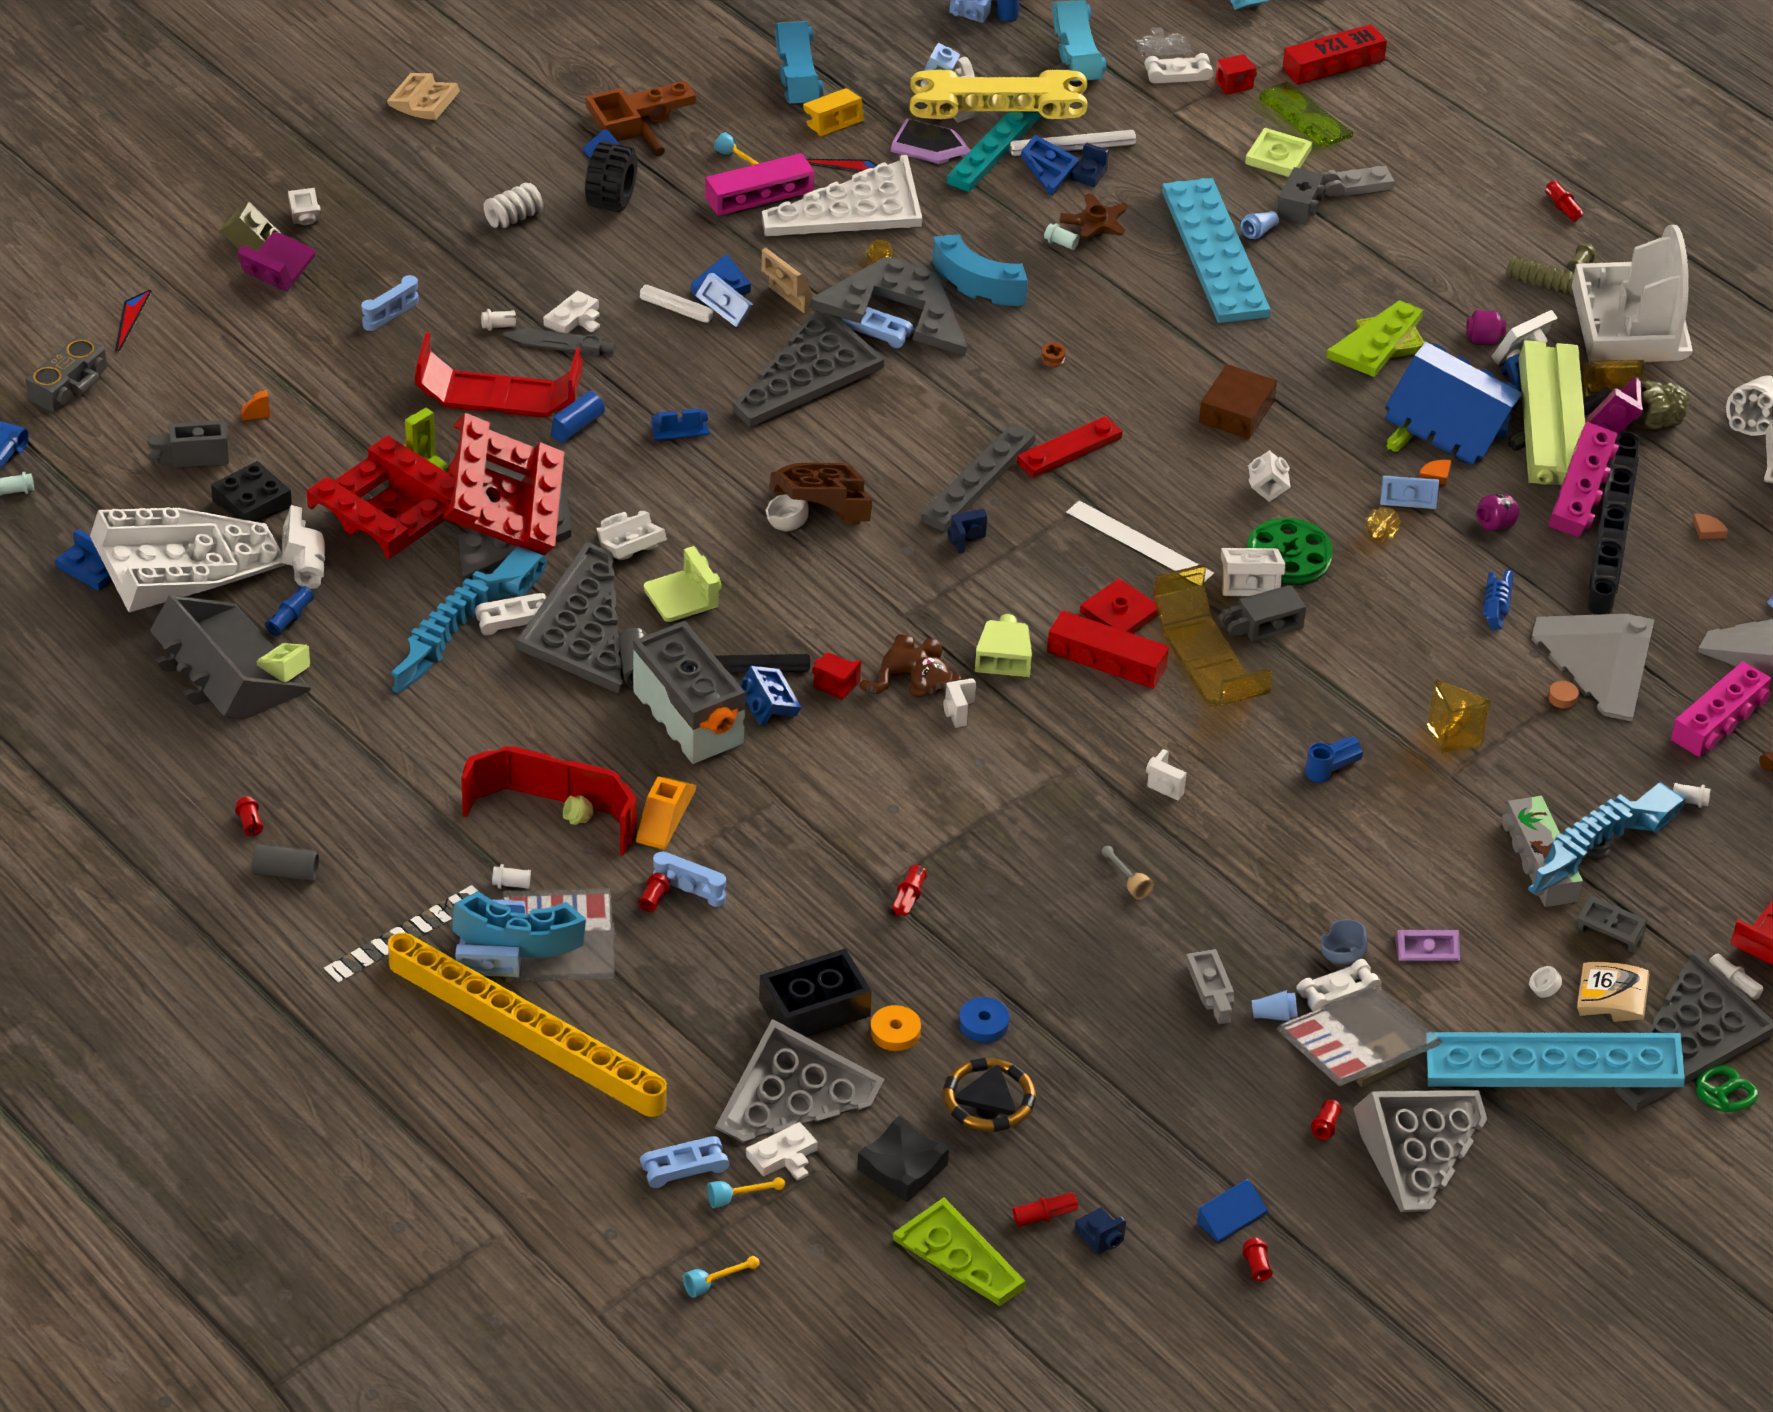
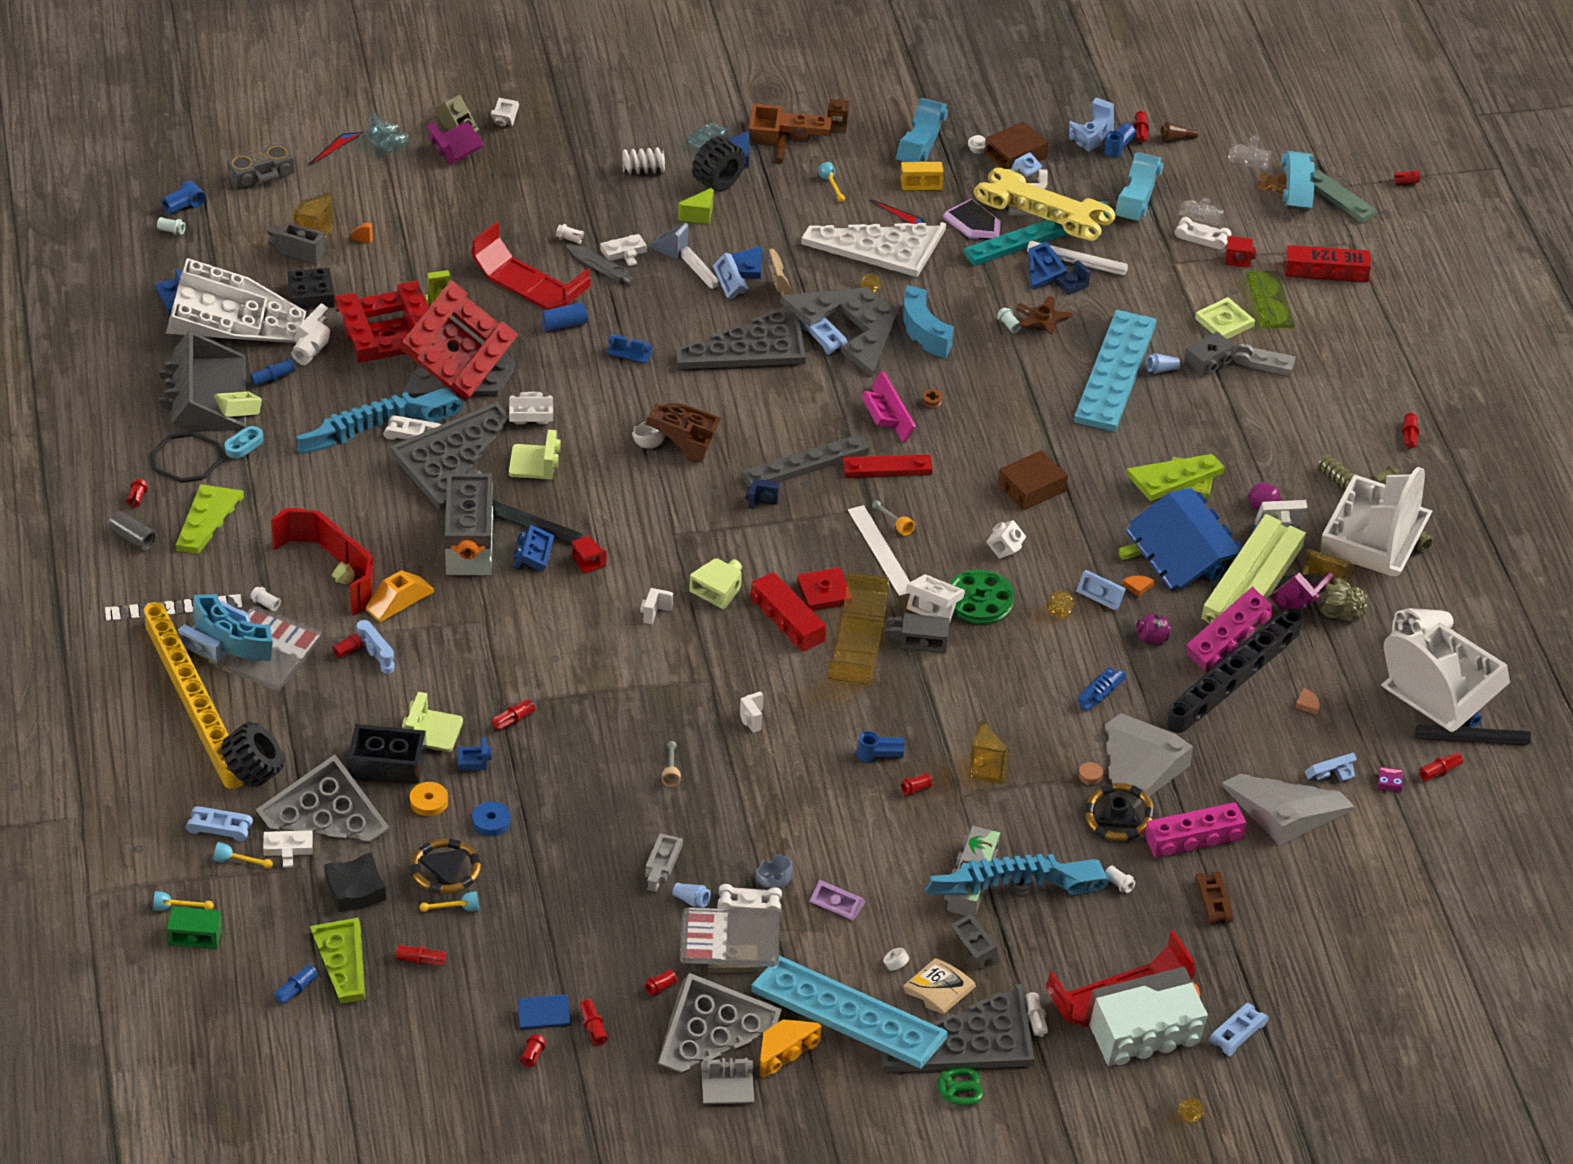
camera: 30 degrees right, 0 degrees up
light blue plate [361,275,419,331] -> none
tan slope [387,73,460,120] -> none
dark pink brick [705,153,815,216] -> none
reddish brown animal [860,634,961,698] -> none
dark blue bracket [1075,1207,1126,1254] -> none
none -> black piece [150,431,224,482]
none -> green brick [167,907,223,949]
none -> lime wing [176,484,244,554]
none -> black tyre [221,722,285,787]
none -> medium azure plate [225,426,263,459]
none -> blue axle [274,964,318,1004]
none -> clear yellow slope [292,192,334,240]
none -> clear light blue connector [365,113,409,153]
none -> yellowish green bracket [402,692,463,752]
none -> hinge [419,891,479,912]
none -> blue bracket [458,737,492,771]
none -> red axle [579,999,608,1046]
none -> sand blue slope [650,222,688,259]
none -> lime slope [678,188,714,224]
none -> clear light blue slope [686,122,729,149]
none -> light grey hinge [701,1058,754,1104]
none -> light orange slope [760,1020,822,1078]
none -> reddish brown window [827,99,849,134]
none -> dark pink bracket [861,371,916,442]
none -> light orange hinge [872,500,915,536]
none -> red pin [901,773,933,796]
none -> white plate [968,135,985,154]
none -> reddish brown brick [984,121,1048,169]
none -> black piece [1084,783,1154,842]

